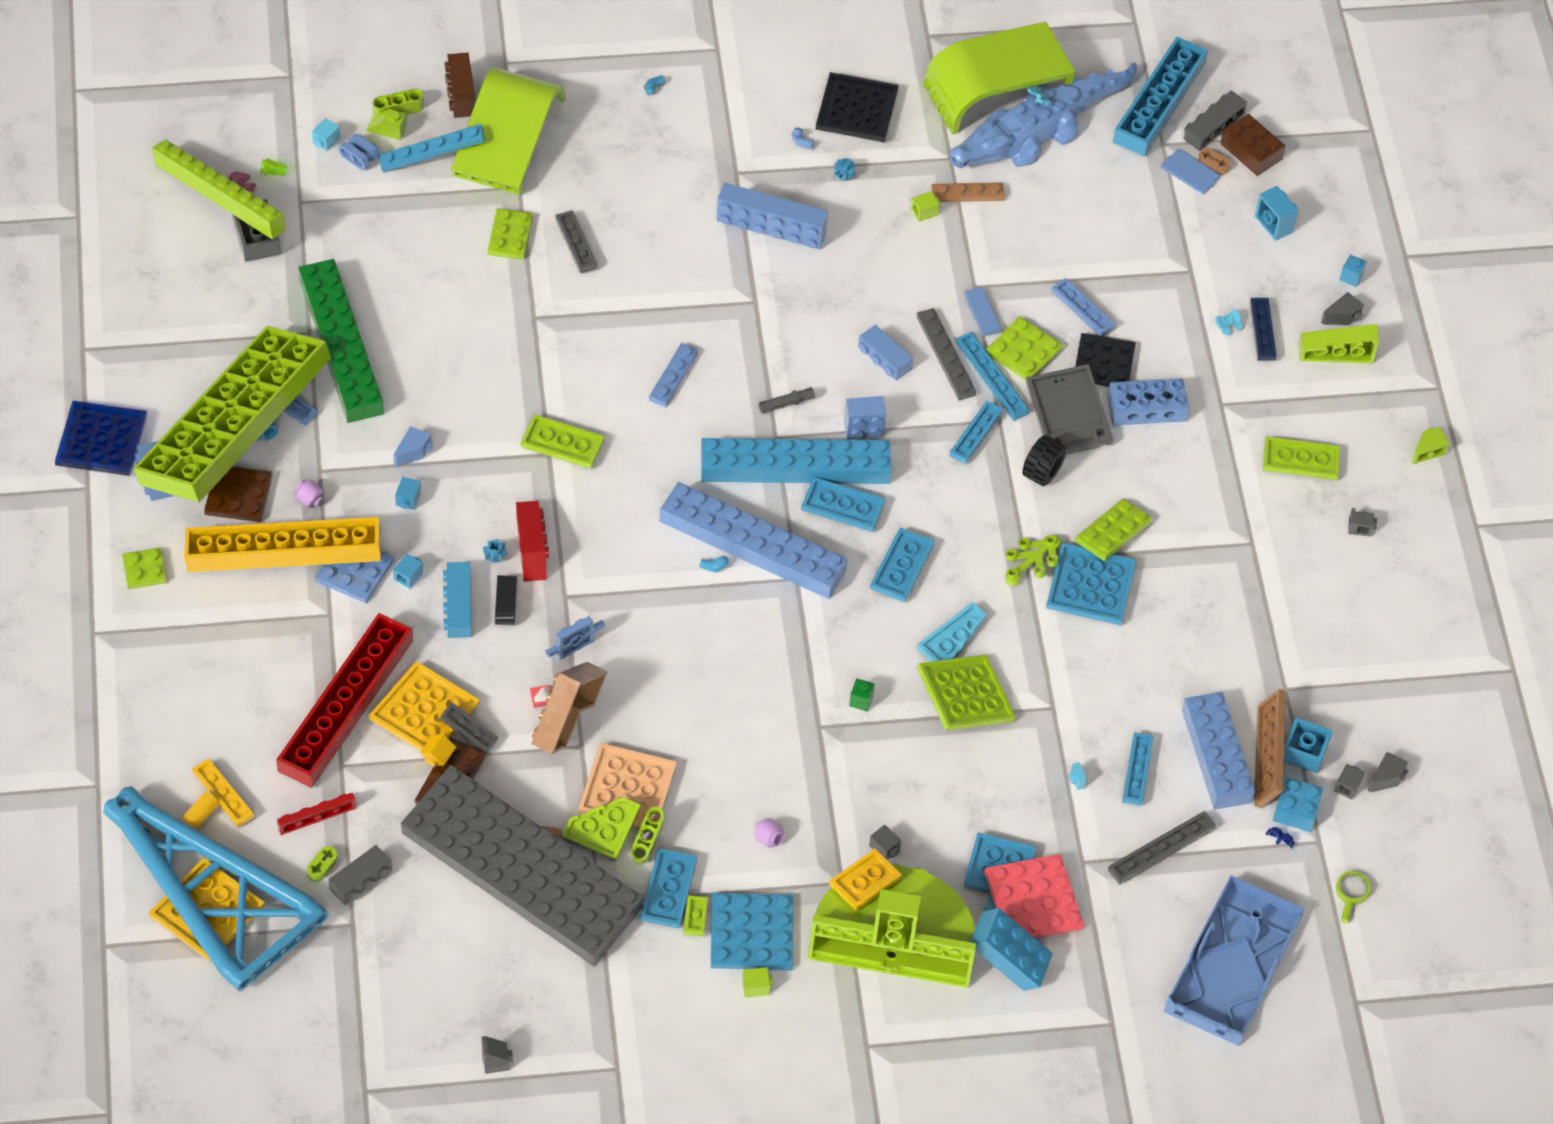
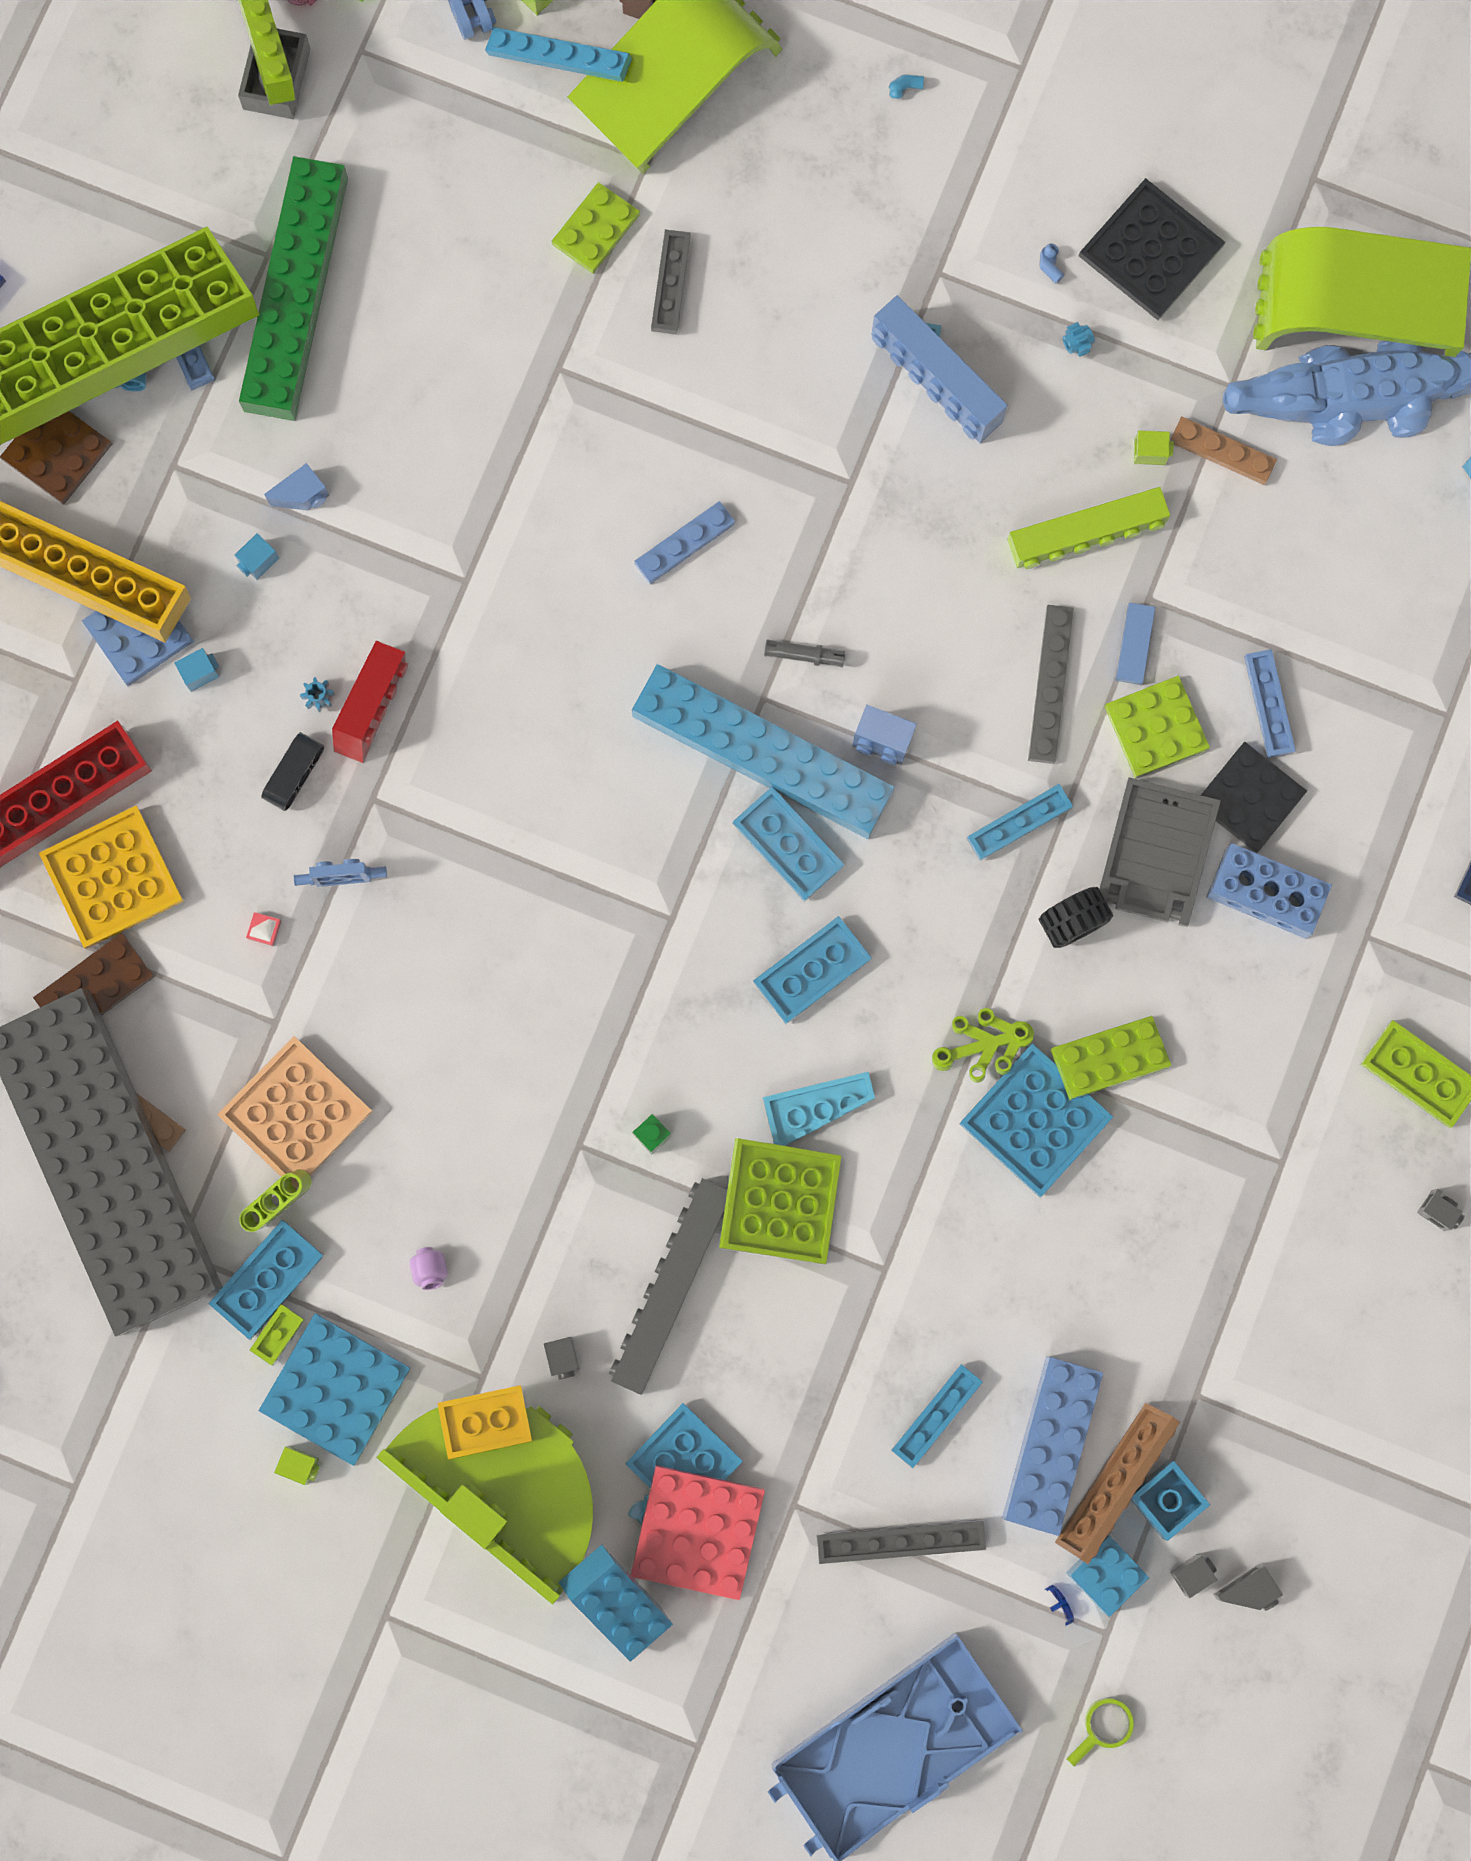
camera: 30 degrees right, 25 degrees up
lavender head [294,480,323,508] -> none
yellow brick [420,735,456,766] -> none
dark grey plate [439,702,499,754] -> none
dark azure brick [443,562,471,638] -> none
lime plate [521,414,605,469] -> none
medium nougat piece [531,662,608,754] -> none
lime plate [562,797,642,861] -> none
medium blue brick [660,482,848,599] -> none
dark azure arm [699,556,728,573] -> none
medium blue brick [858,324,913,381] -> none
dark azure tile [956,331,1030,421] -> none
medium azure piece [1027,86,1052,106] -> none
medium azure plate [1069,762,1087,790] -> none
medium azure piece [1215,309,1243,336] -> none
none -> dark grey brick [609,1178,728,1395]
none -> lime brick [1007,487,1170,569]

